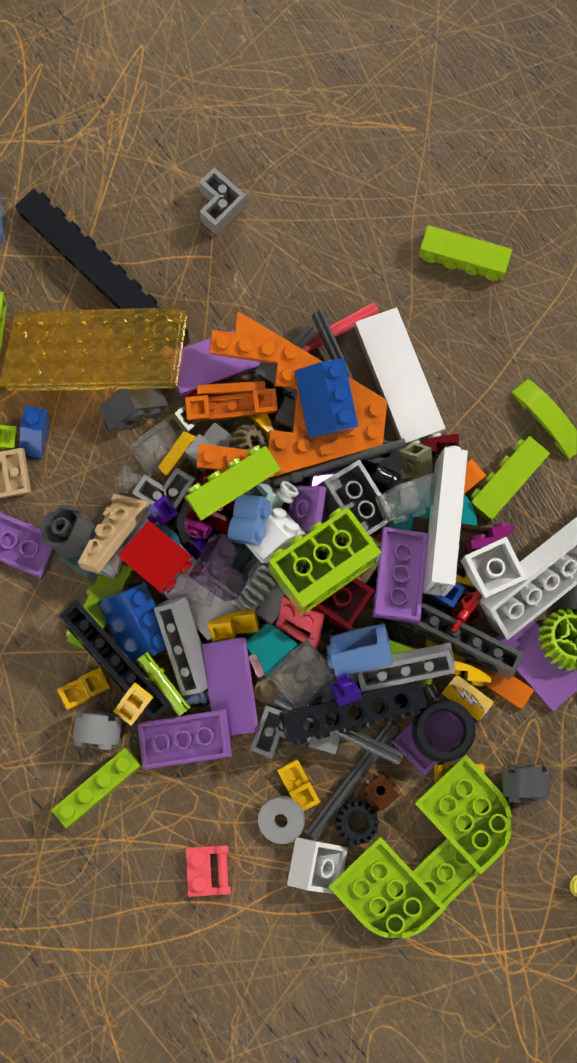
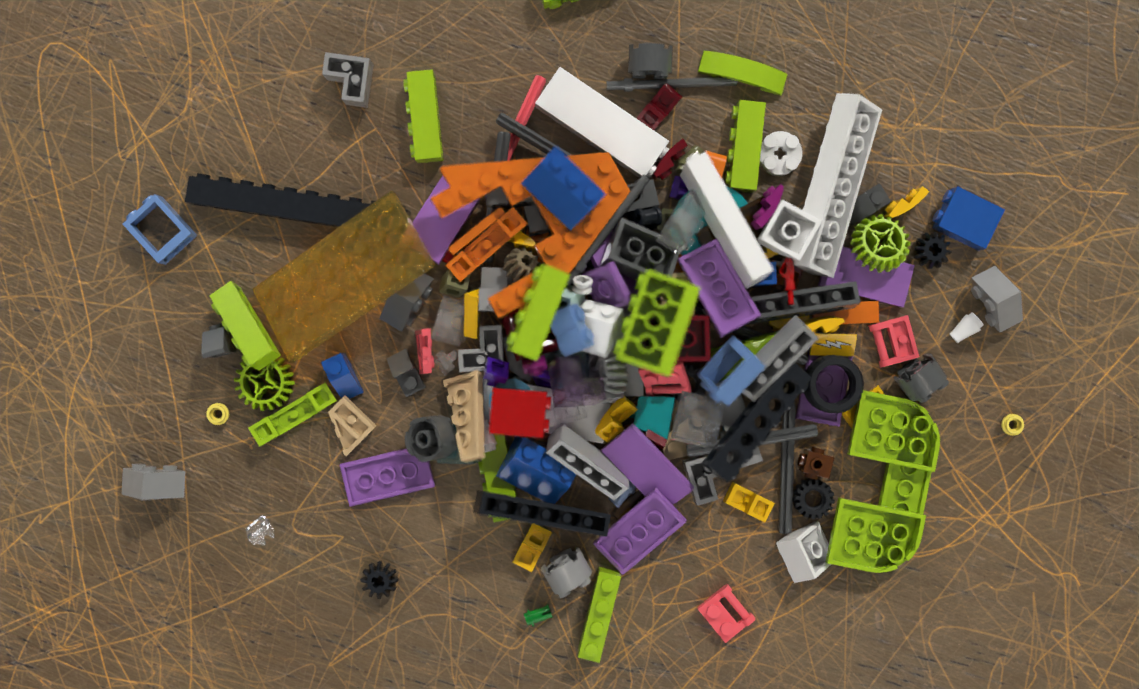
camera: 35 degrees left, 10 degrees up
yellow slope [113,683,153,726] -> none
lime pin [136,651,190,716] -> none
light grey tile [258,796,305,844] -> none
dark purple tile [330,673,362,707] -> none
olive brick [399,442,433,481] -> none
none -> dark grey slope [387,349,426,397]
none -> lime brick [403,69,444,163]
none -> coral wing [415,328,434,374]
none -> green pin [524,604,553,627]
none -> dark grey bar [606,77,737,92]
none -> dark grey brick [628,43,673,79]
none -> dark red slope [636,83,682,131]
none -> white plate [760,131,802,176]
none -> coral plate [869,315,920,368]

